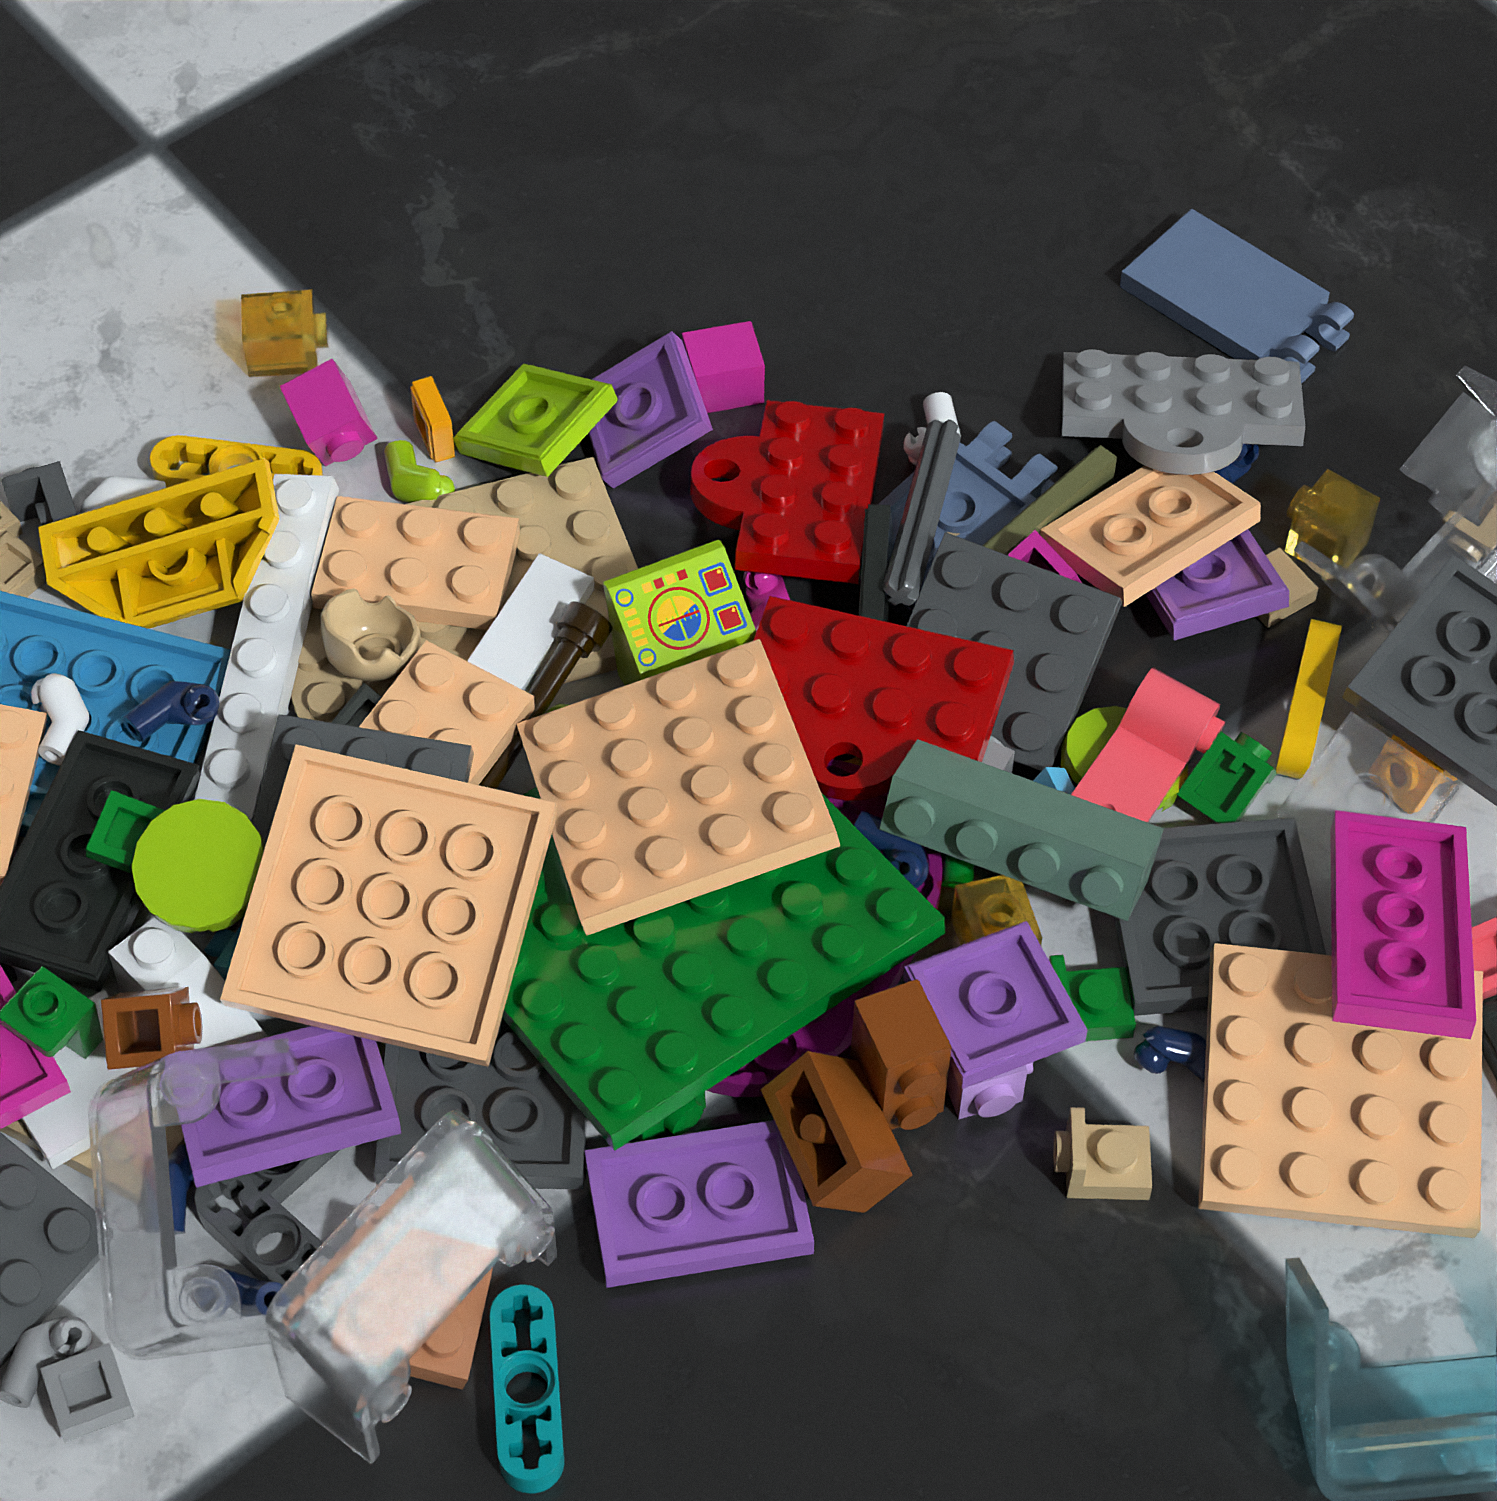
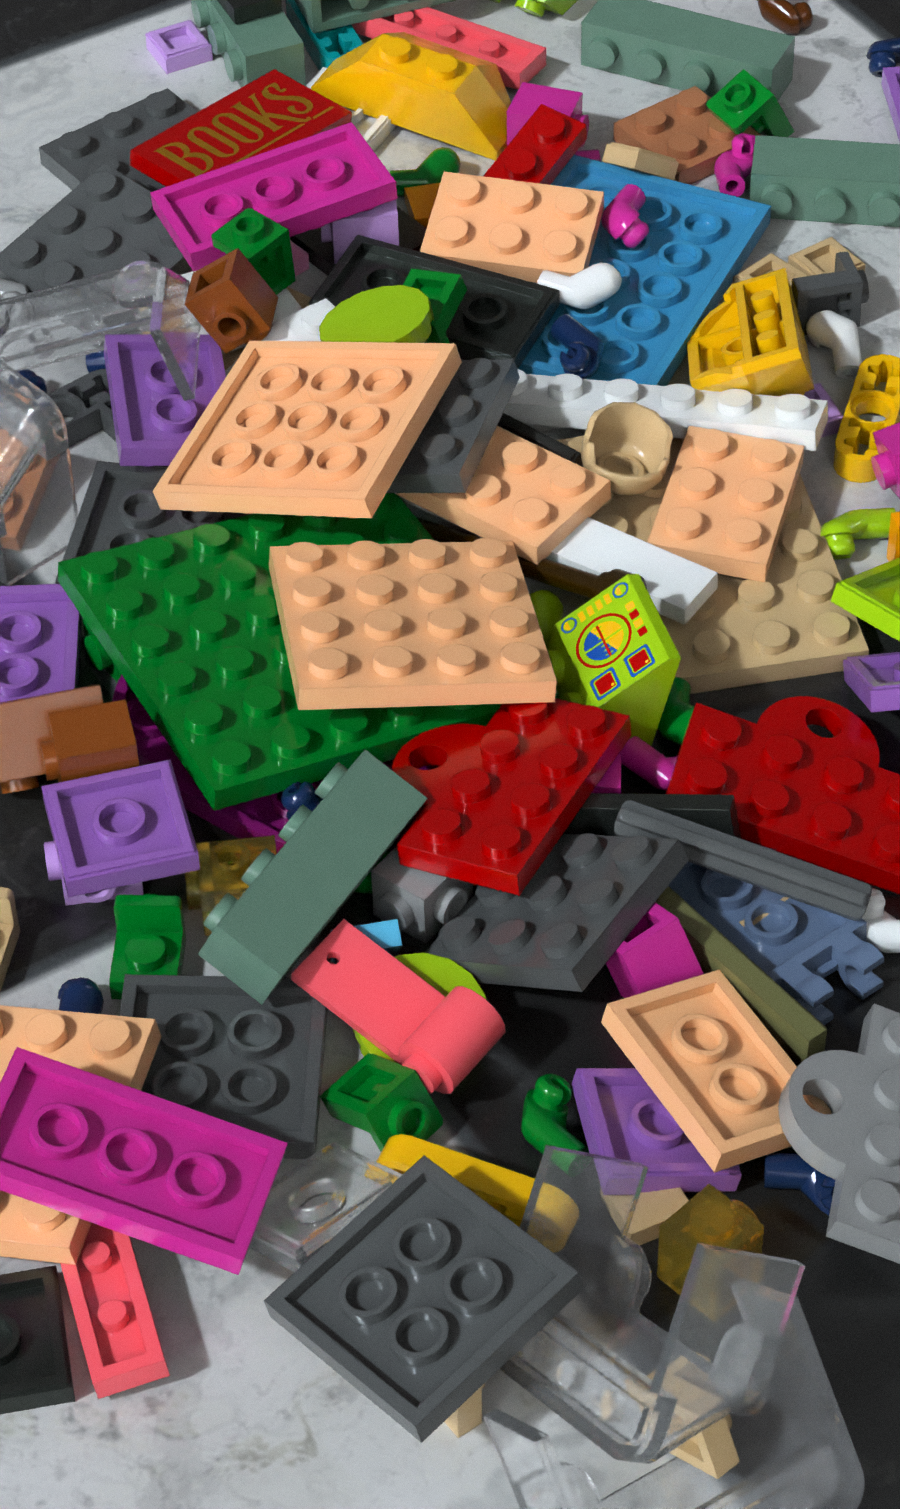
camera: 100 degrees right, 10 degrees down
none -> green arm [521,1074,589,1175]

